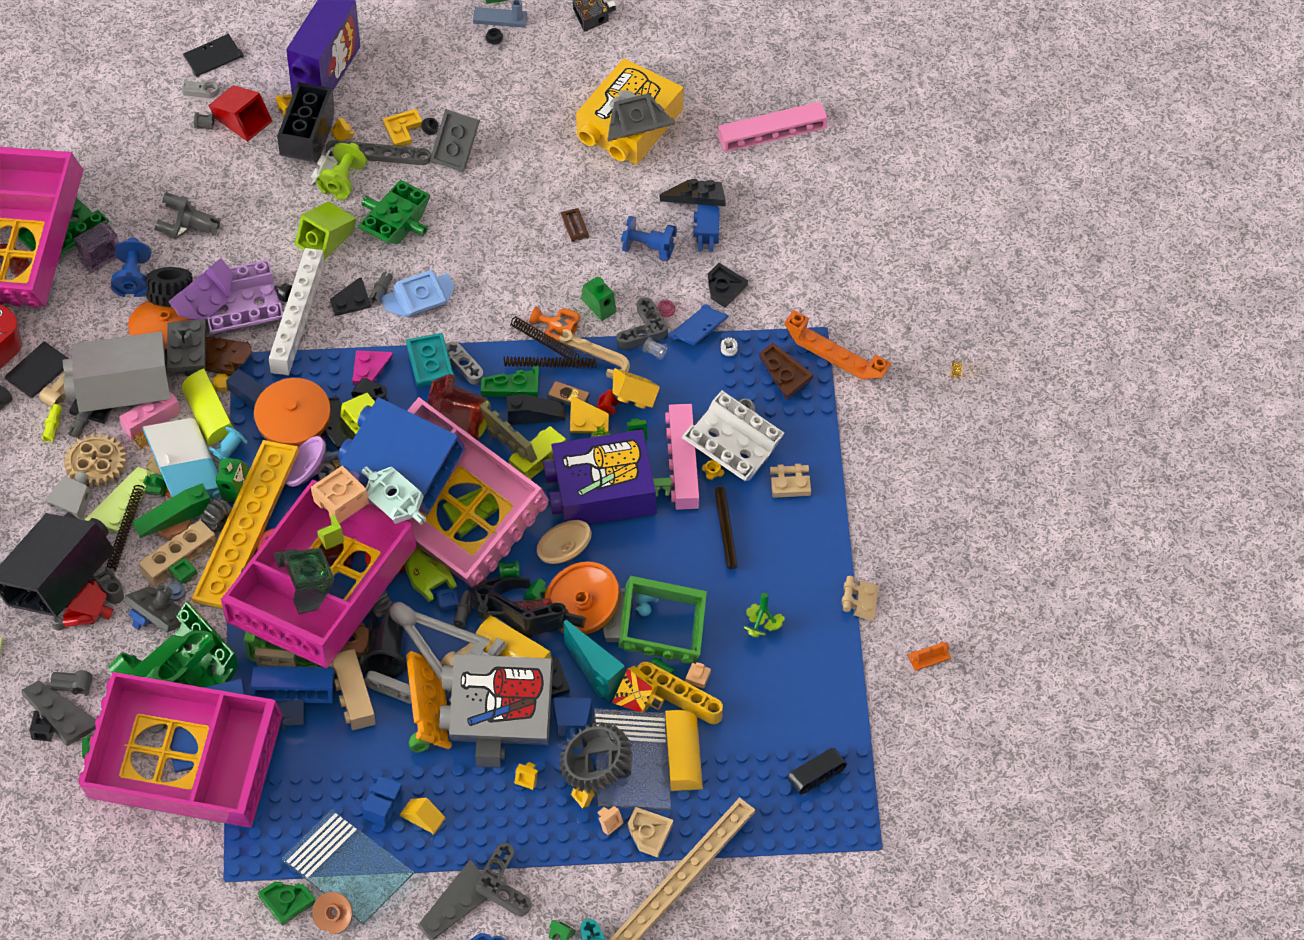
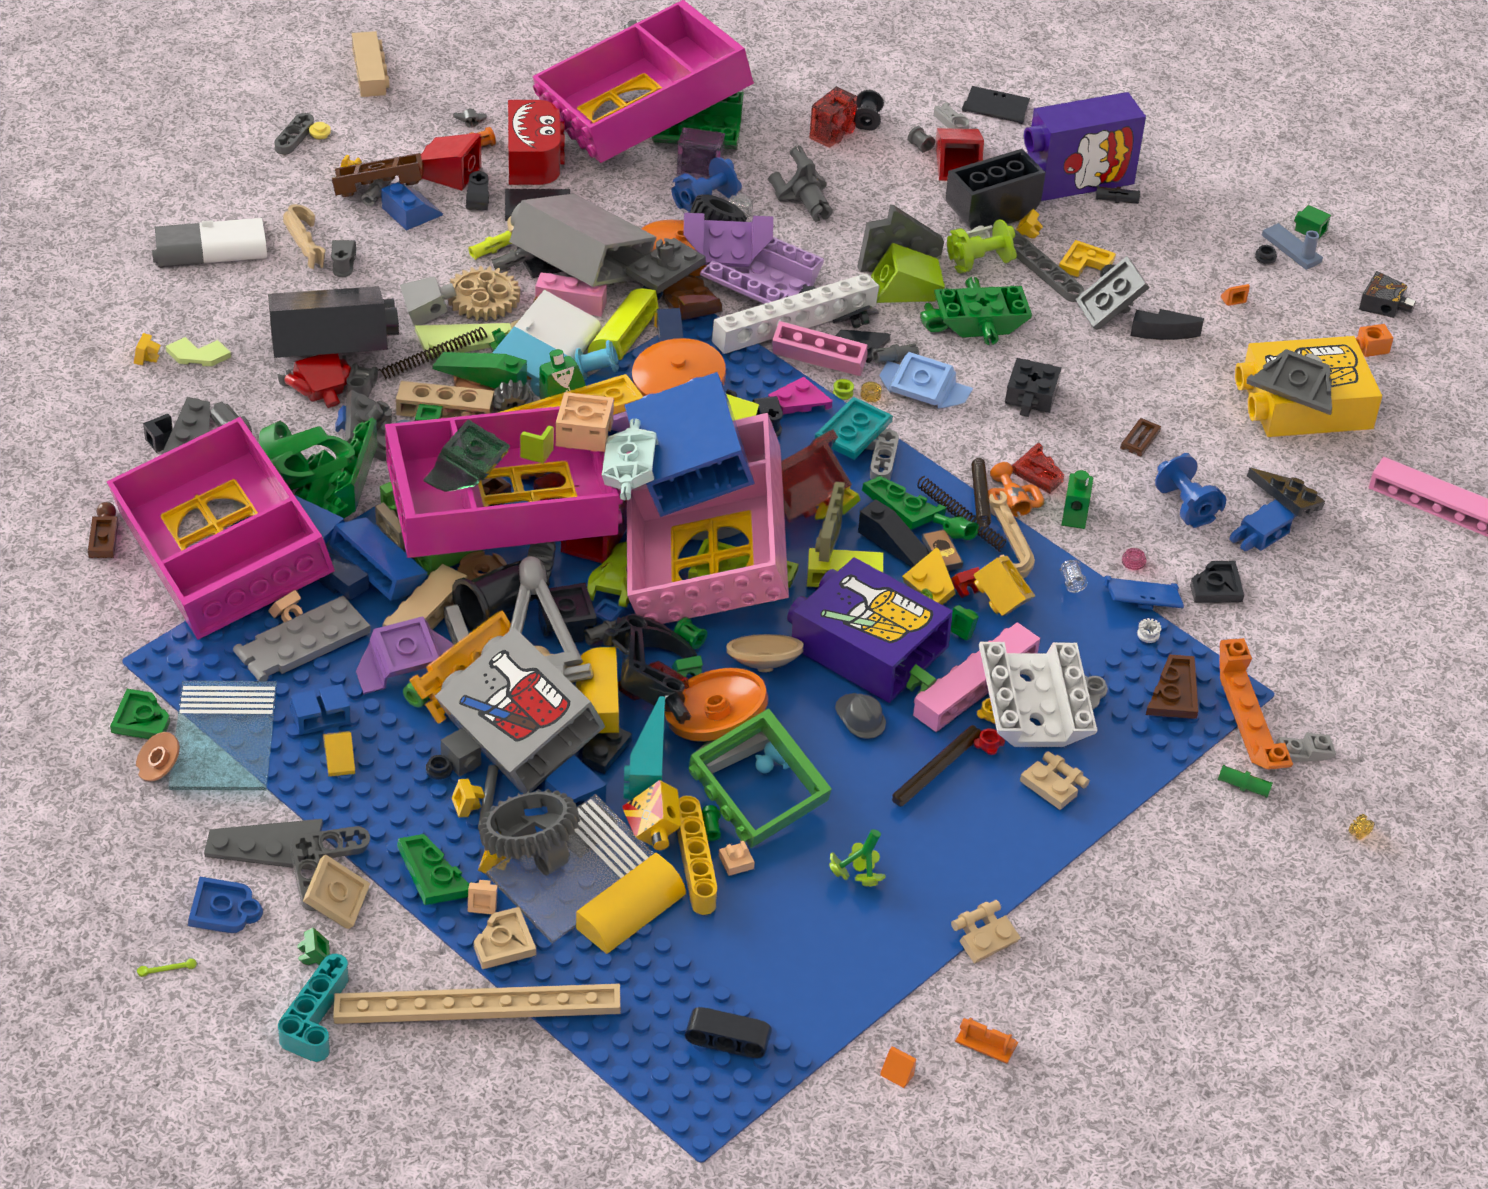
camera: 45 degrees right, 10 degrees down
dark grey beam [616,298,668,349] -> none
none -> reddish brown plate [88,502,118,558]
none -> light grey hinge [233,596,371,683]
none -> light nougat tile [268,590,303,623]
none -> tan plate [303,855,370,929]
none -> medium lavender piece [356,616,454,694]
none -> green wing [397,834,472,905]
none -> black plate [426,755,453,780]
none -> dark grey piece [478,765,499,830]
none -> black panel [536,583,597,645]
none -> clear gear [729,193,753,219]
none -> bright pink brick [772,321,867,376]
none -> clear red piece [809,86,857,148]
none -> black piece [833,305,879,328]
none -> lime bush [833,379,854,400]
none -> dark grey piece [835,693,886,739]
none -> black hose [852,90,884,131]
none -> dark grey wing [857,205,944,272]
none -> clear yellow bush [861,382,882,402]
none -> orange slope [880,1046,917,1088]
none -> green piece [920,303,948,332]
none -> green piece [933,513,979,540]
none -> red plate [974,728,1005,755]
none -> black hinge [1005,358,1062,417]
none -> clear red wing [1012,443,1064,494]
none -> black pin [1096,186,1140,204]
none -> black slope [1130,309,1204,340]
none -> green pin [1218,764,1273,798]
none -> orange slope [1221,284,1250,306]
none -> light grey slope [1275,733,1336,762]
none -> orange brick [1356,324,1394,357]

